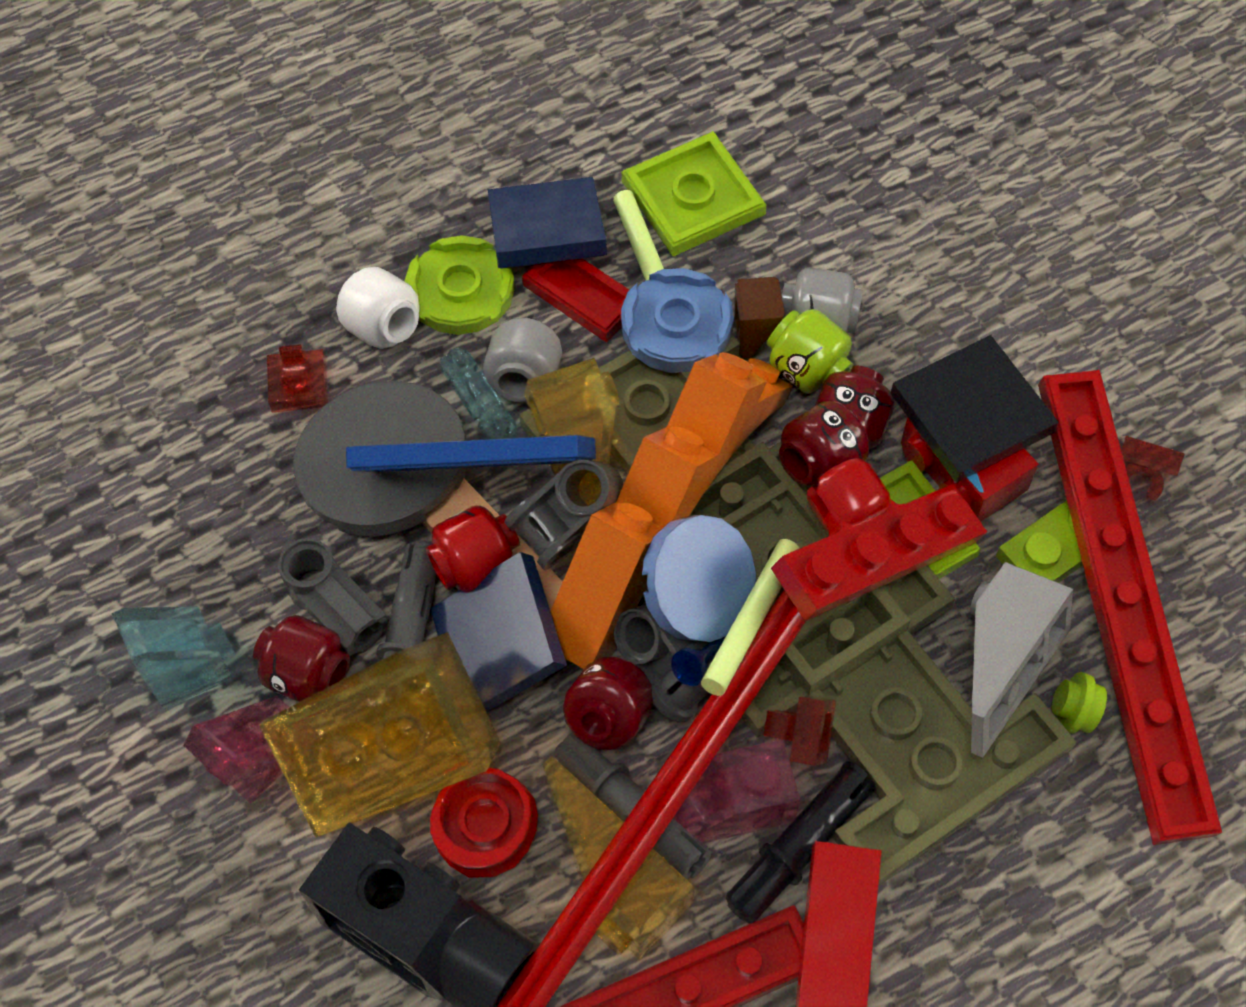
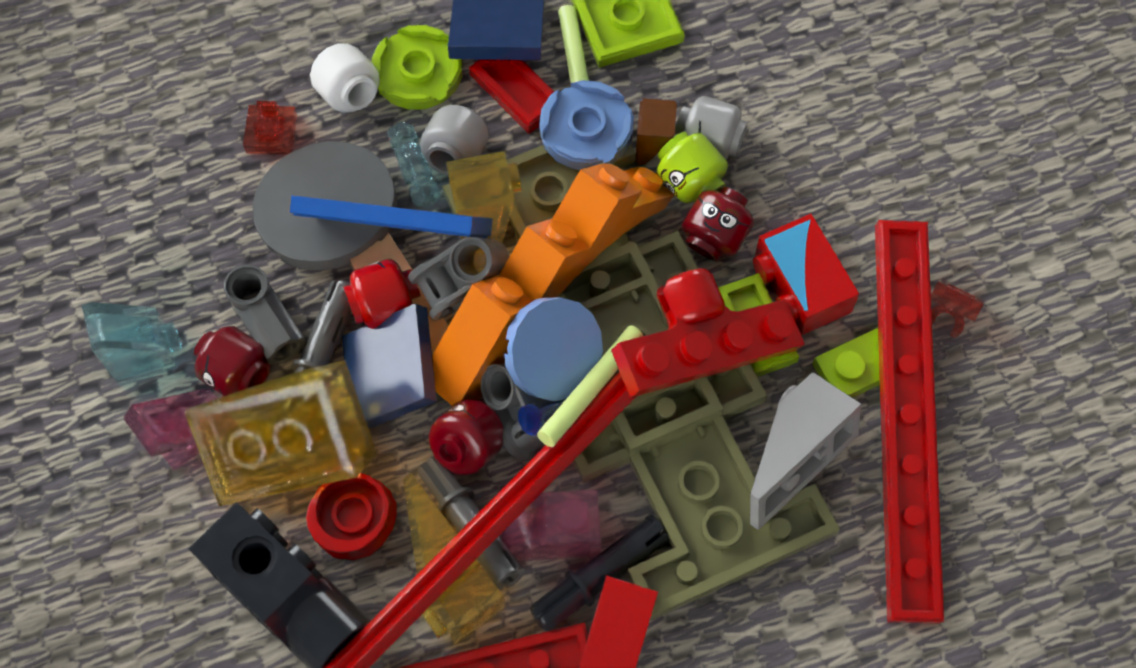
camera: 10 degrees right, 5 degrees up
clear red tile [764,696,836,766] -> none
dark red head [779,401,869,487] -> none
black tile [890,335,1059,483] -> none
lime plate [1051,672,1107,734] -> none

